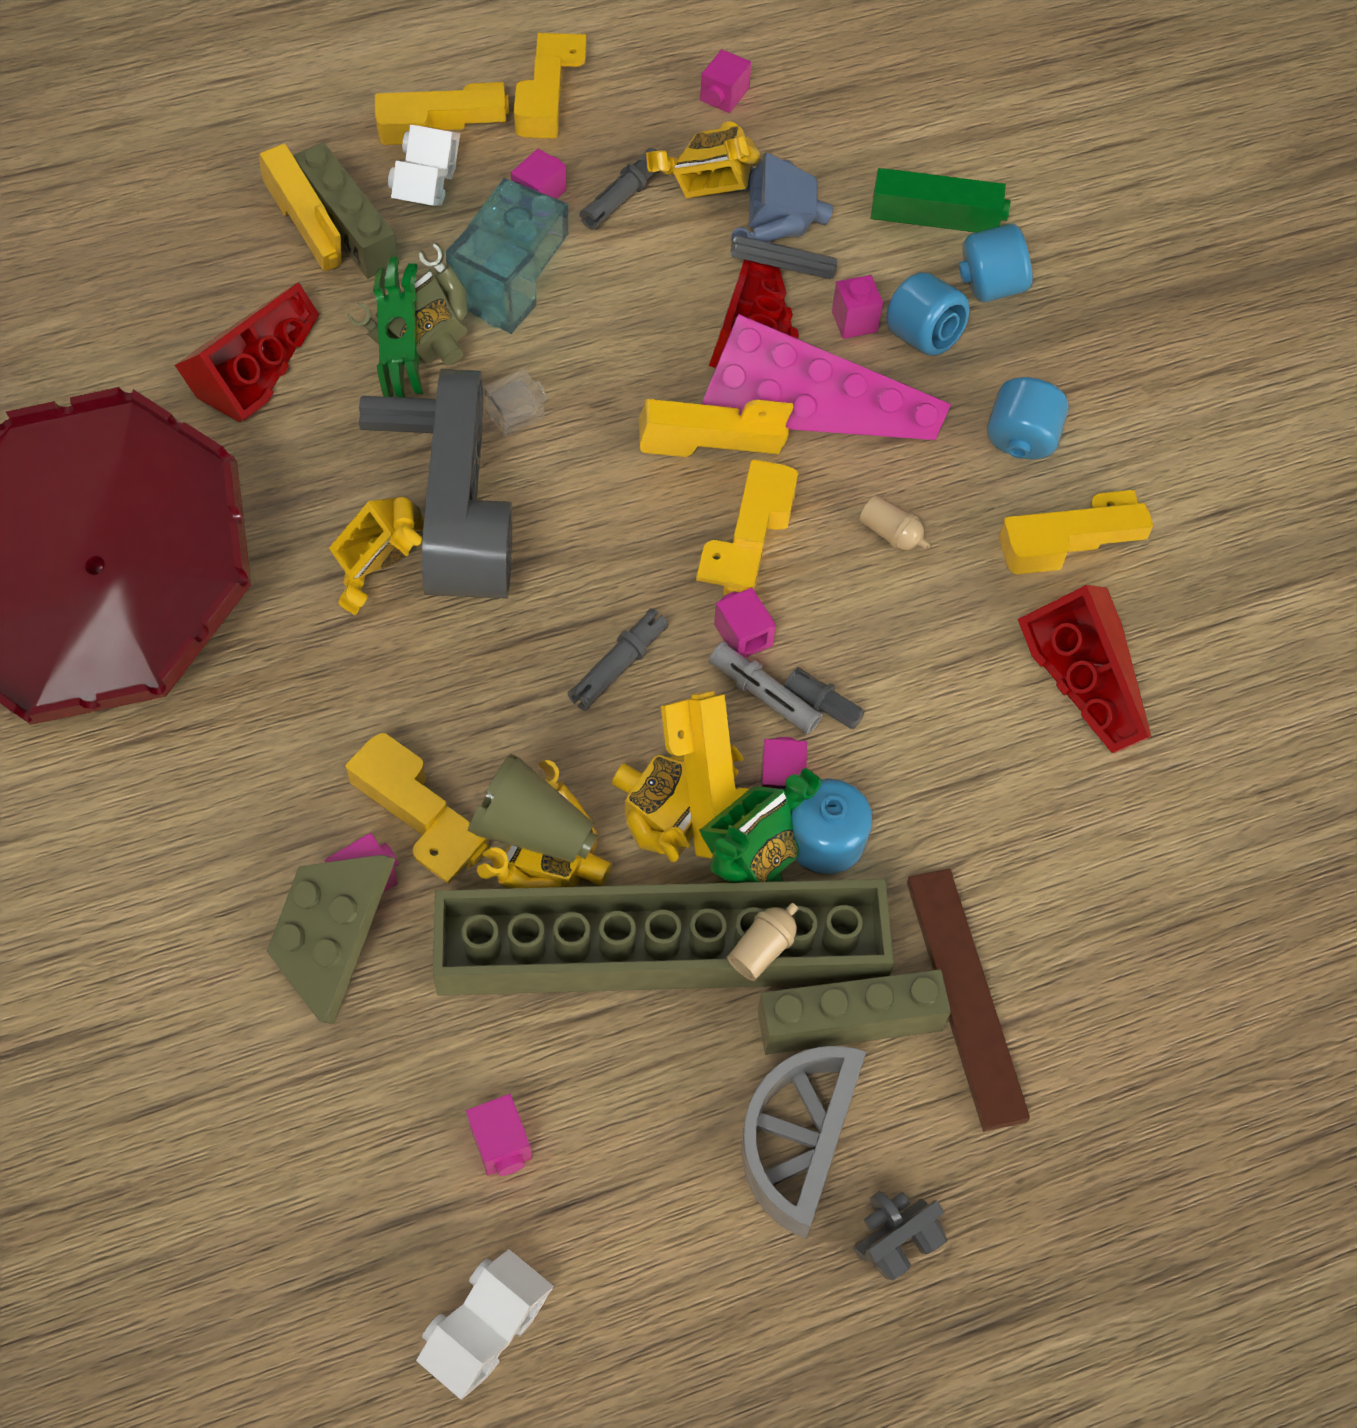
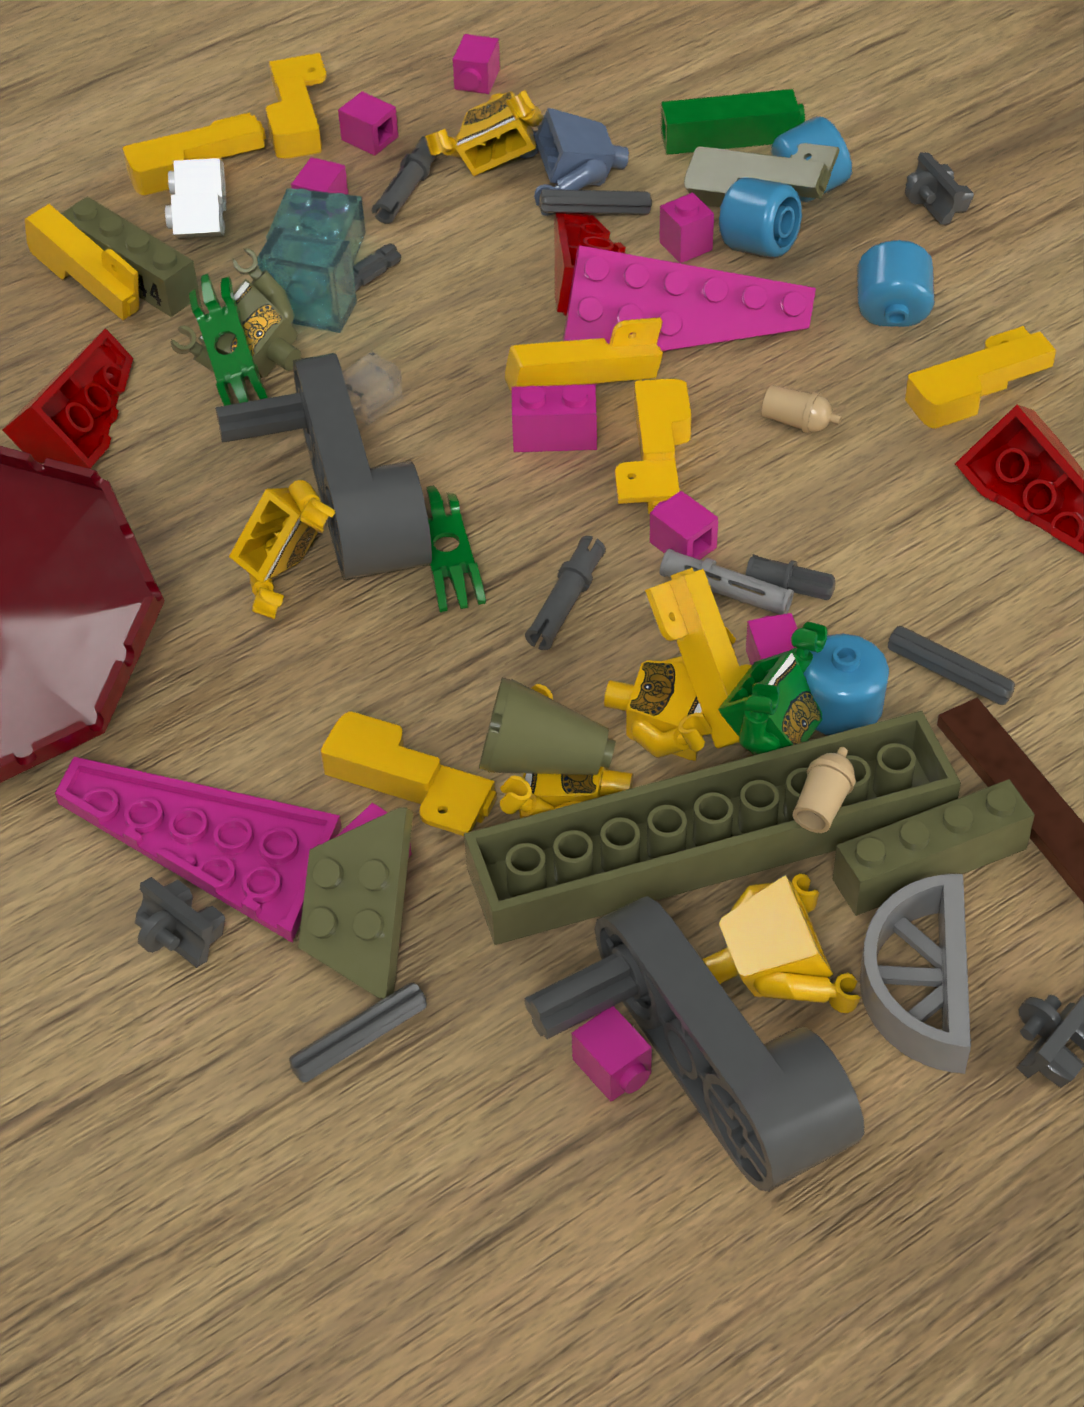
camera: 10 degrees left, 10 degrees down
white brick [416,1249,554,1400] -> none
none -> dark pink wing [55,757,341,943]
none -> dark grey hips [135,877,225,968]
none -> dark grey axle [289,983,427,1082]
none -> dark grey axle [333,243,401,297]
none -> dark pink brick [338,91,398,156]
none -> green piece [426,485,486,612]
none -> dark pink brick [511,384,597,452]
none -> dark grey beam [524,896,864,1192]
none -> piece [684,143,840,207]
none -> yellow torso [703,874,861,1013]
none -> dark grey axle [888,626,1015,705]
none -> dark grey hips [905,152,974,224]

